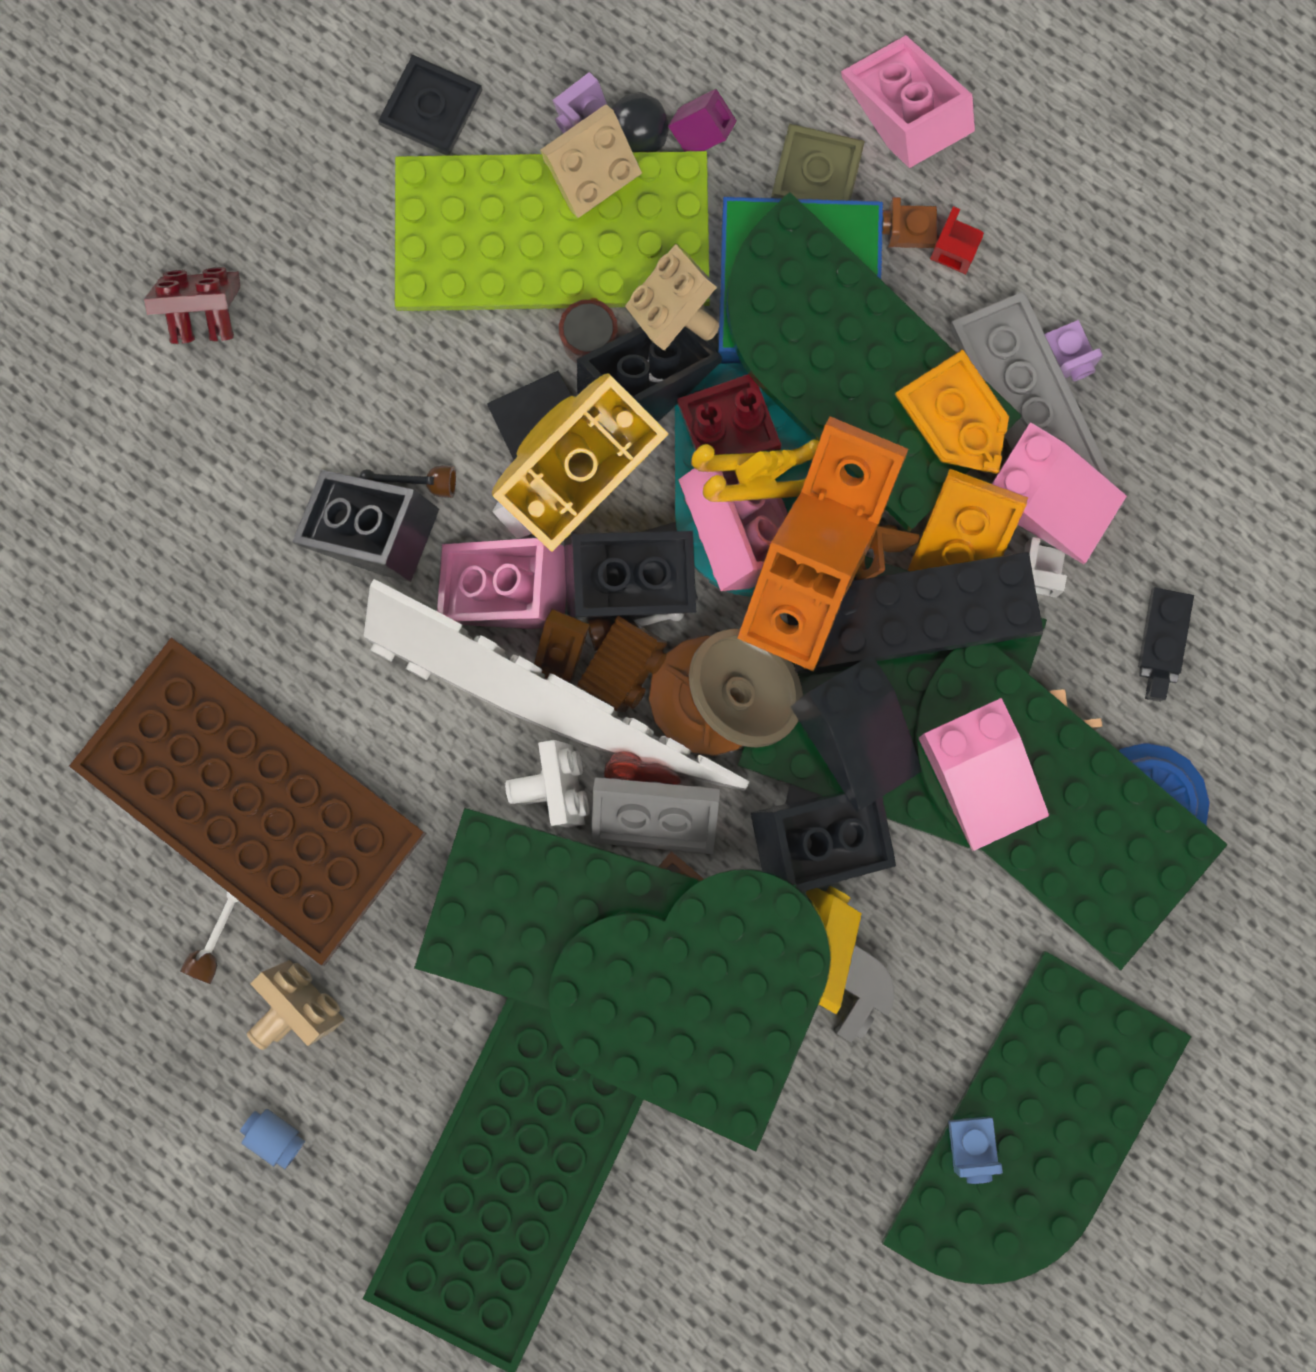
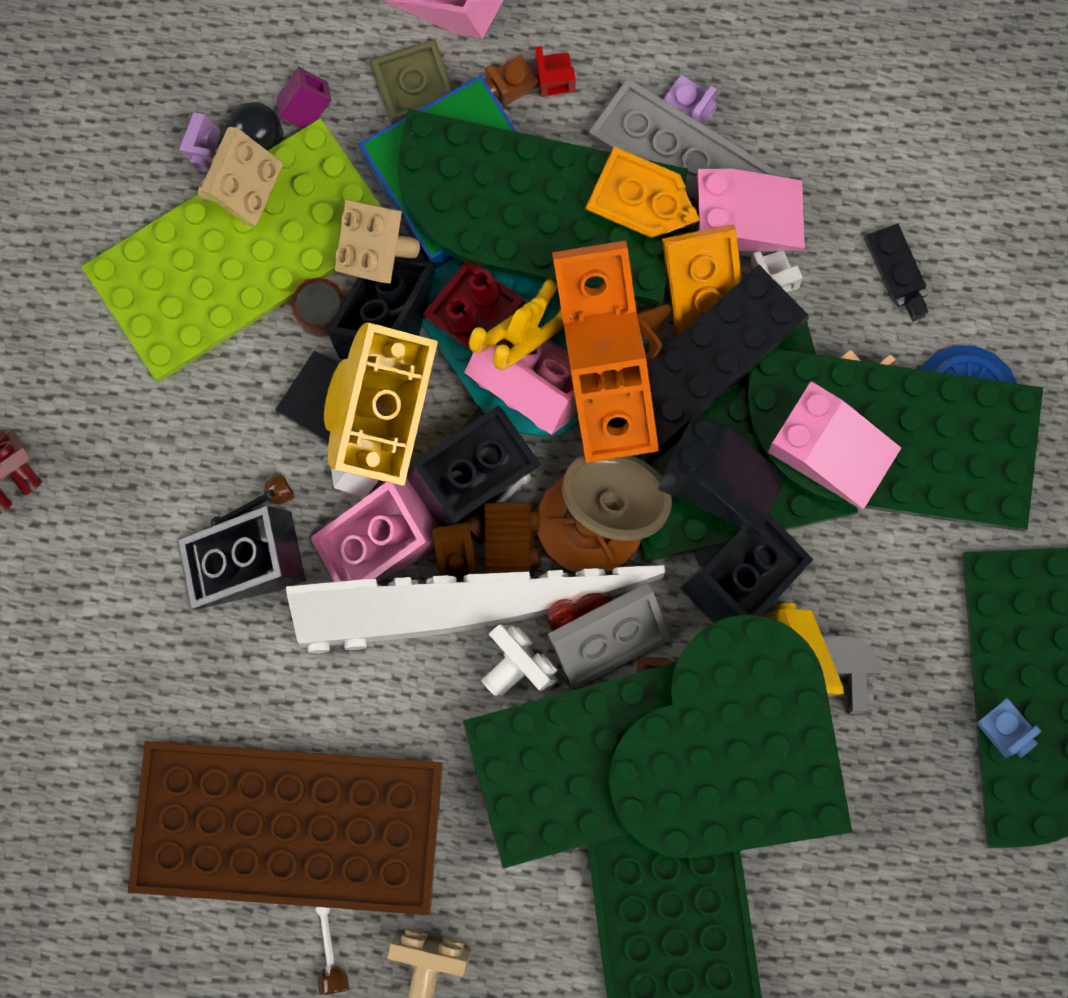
camera: 35 degrees left, 5 degrees down
black tile [378,54,483,156] -> none

